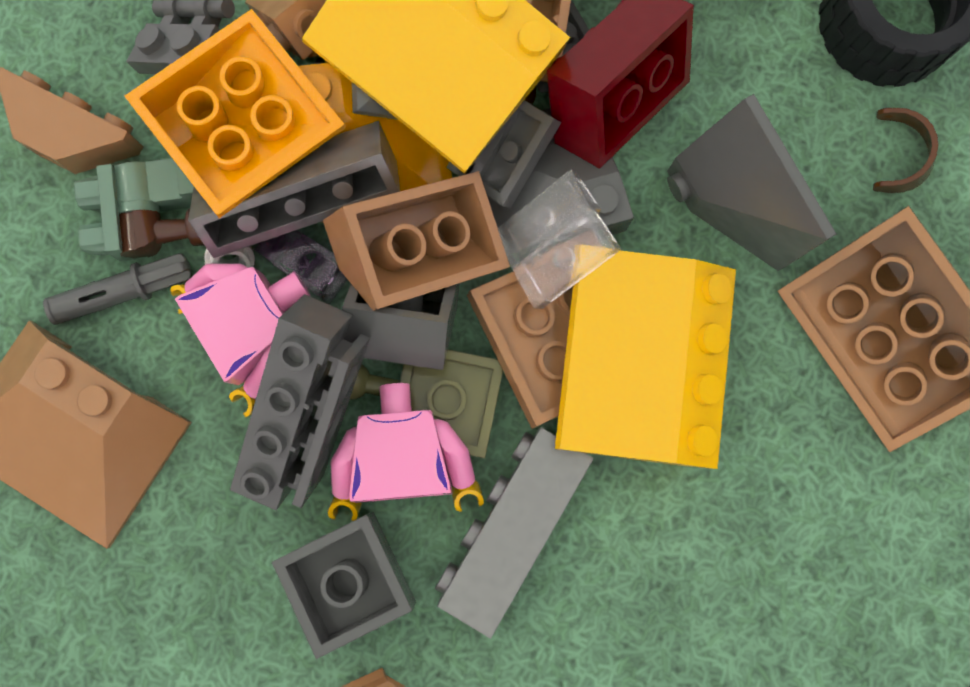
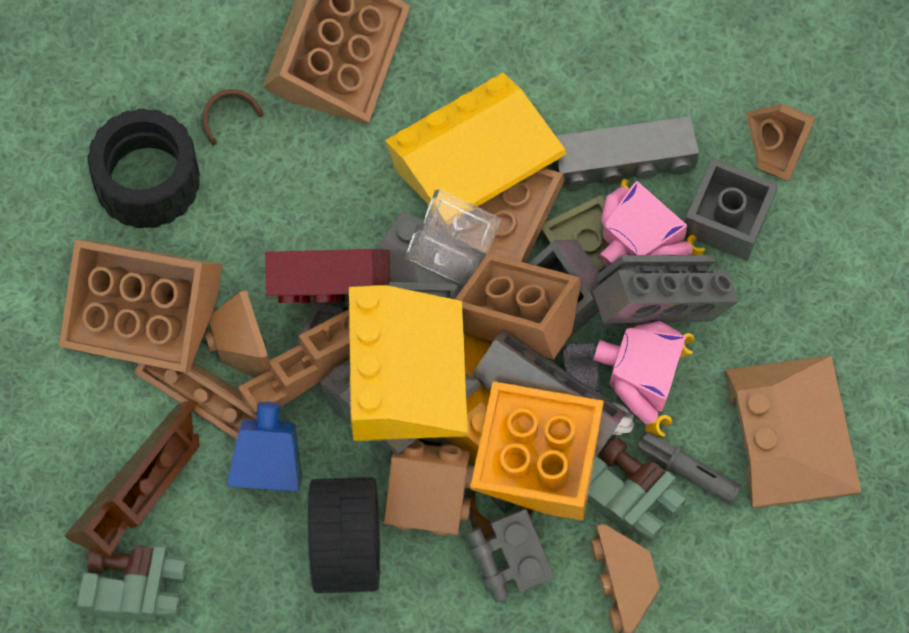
camera: 130 degrees left, 15 degrees down
dark grey slope [667,94,836,271] -> none

